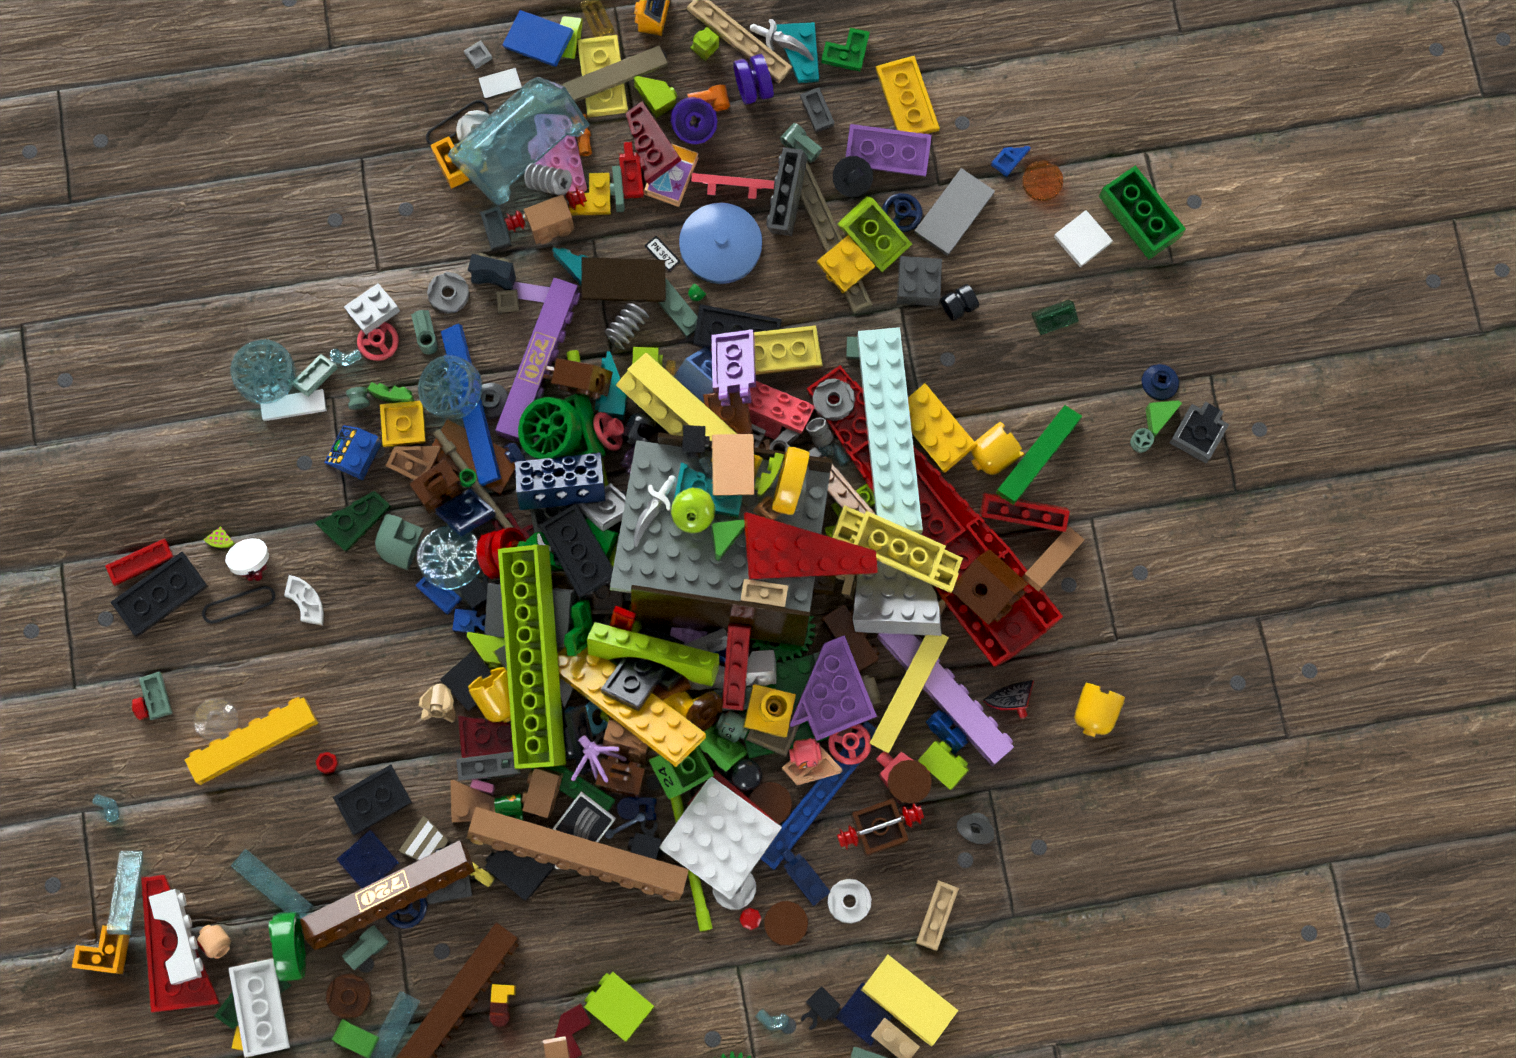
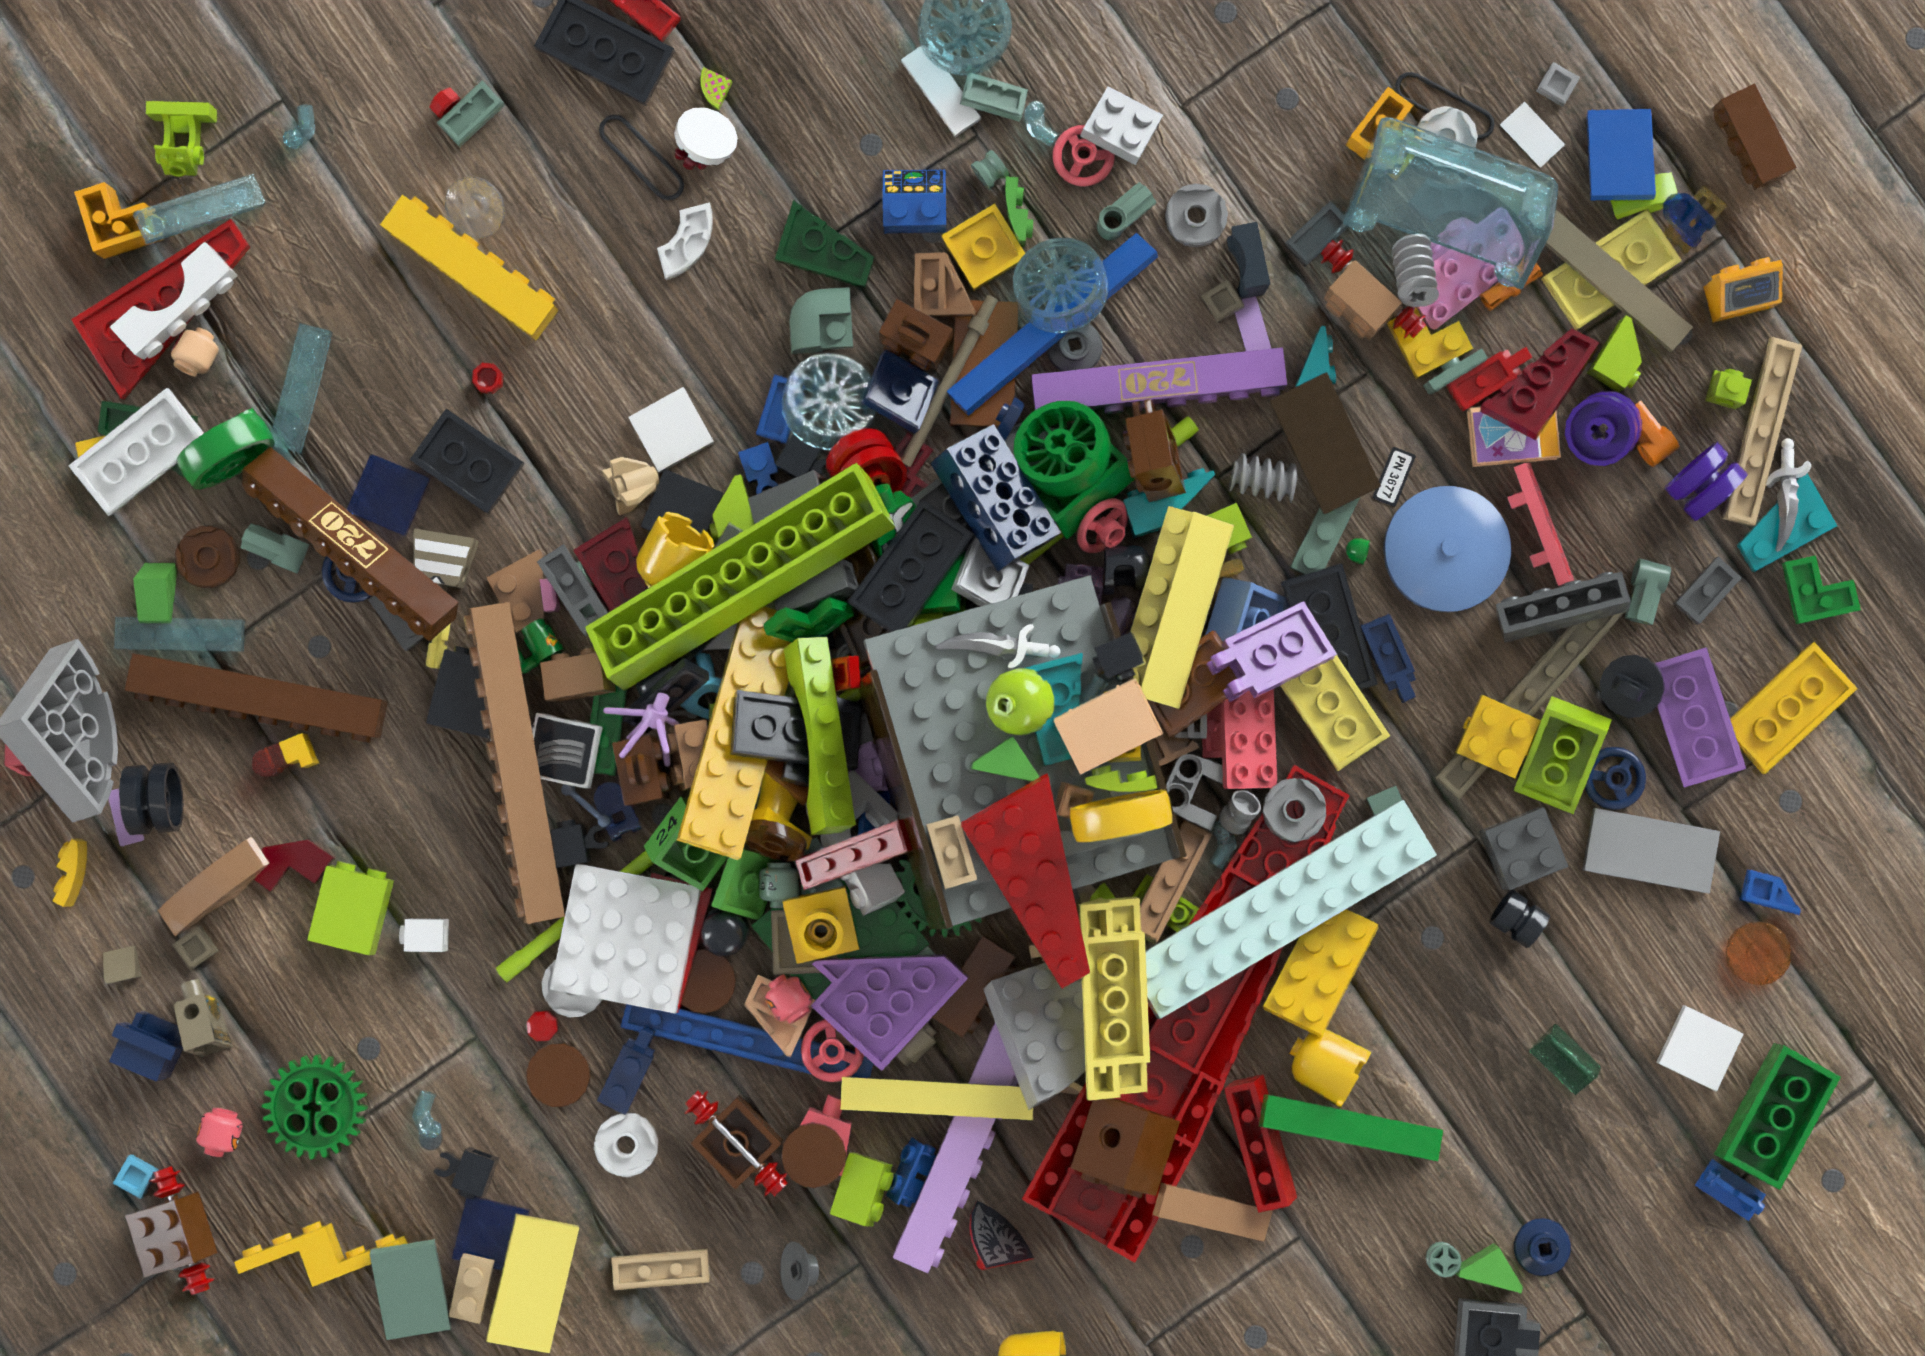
camera: 70 degrees right, 10 degrees up
green hinge [459,469,477,488] -> none
none -> lime tile [146,101,217,177]
none -> white brick [399,918,449,952]
none -> white tile [628,387,714,473]
none -> dark blue hinge [1361,614,1416,703]
none -> clear blue plate [1662,193,1716,248]
none -> blue hinge [1695,1159,1766,1221]

